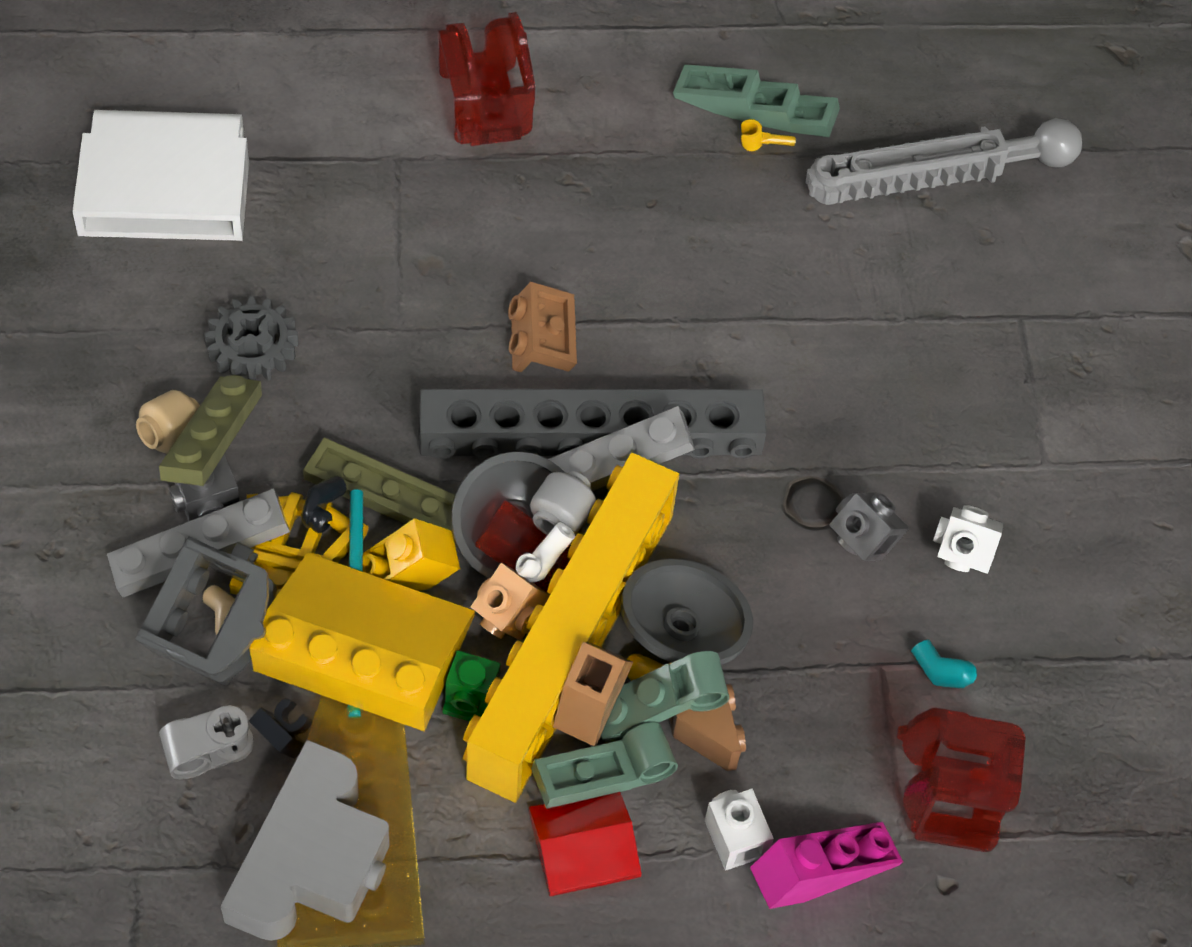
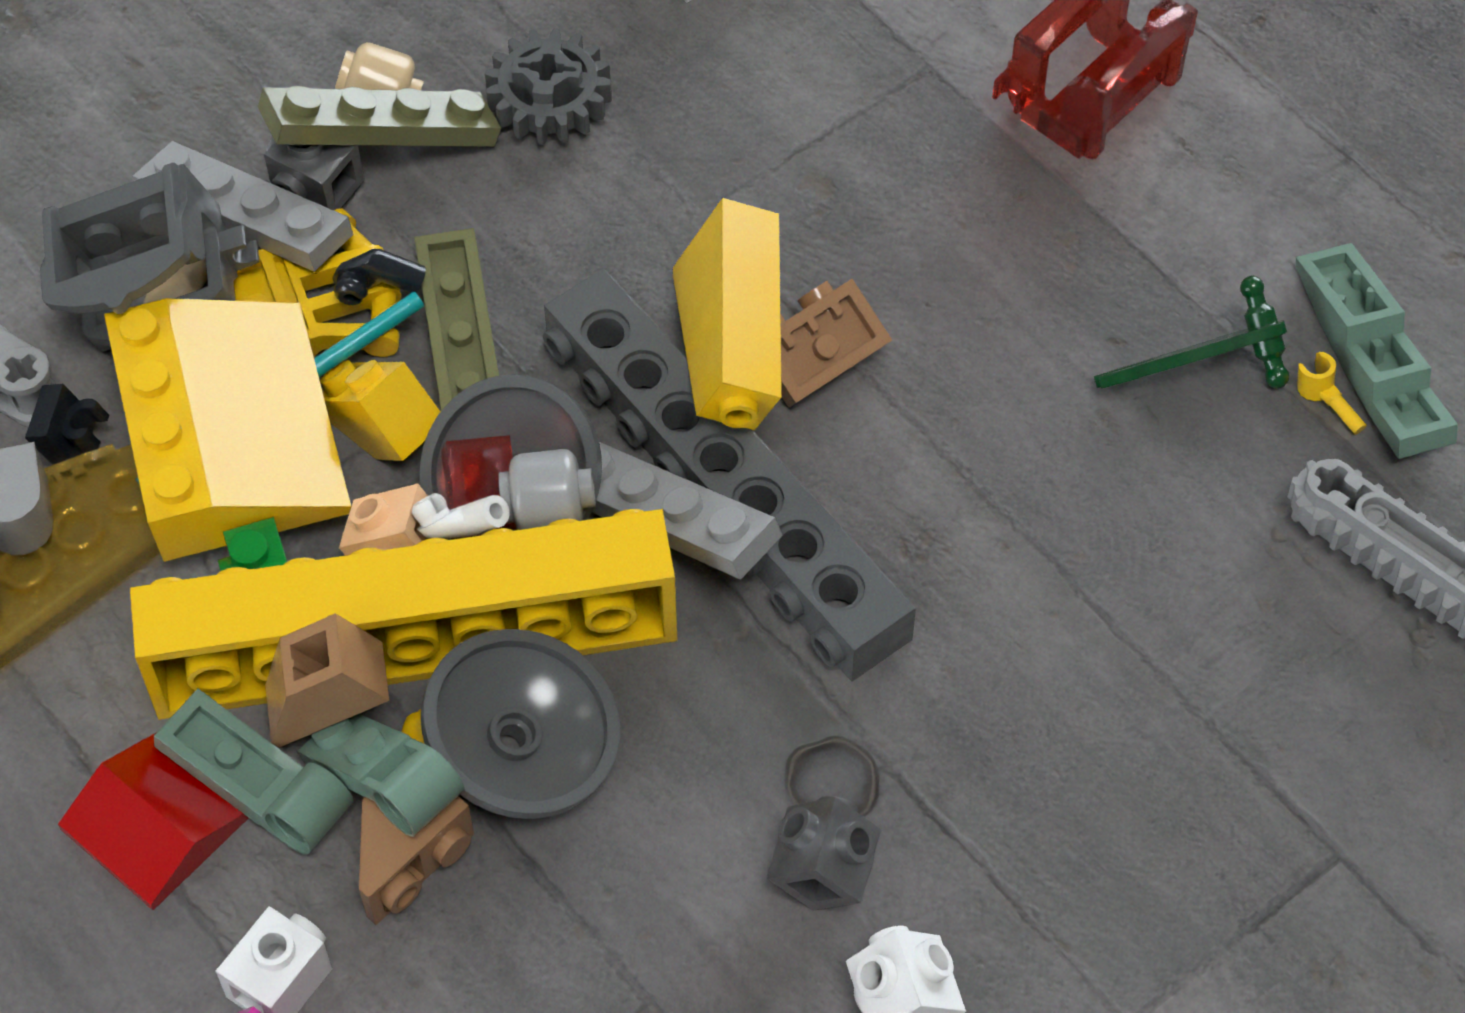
camera: 60 degrees right, 0 degrees up
none -> yellow slope [673,198,782,430]
none -> dark green piece [1094,275,1289,389]

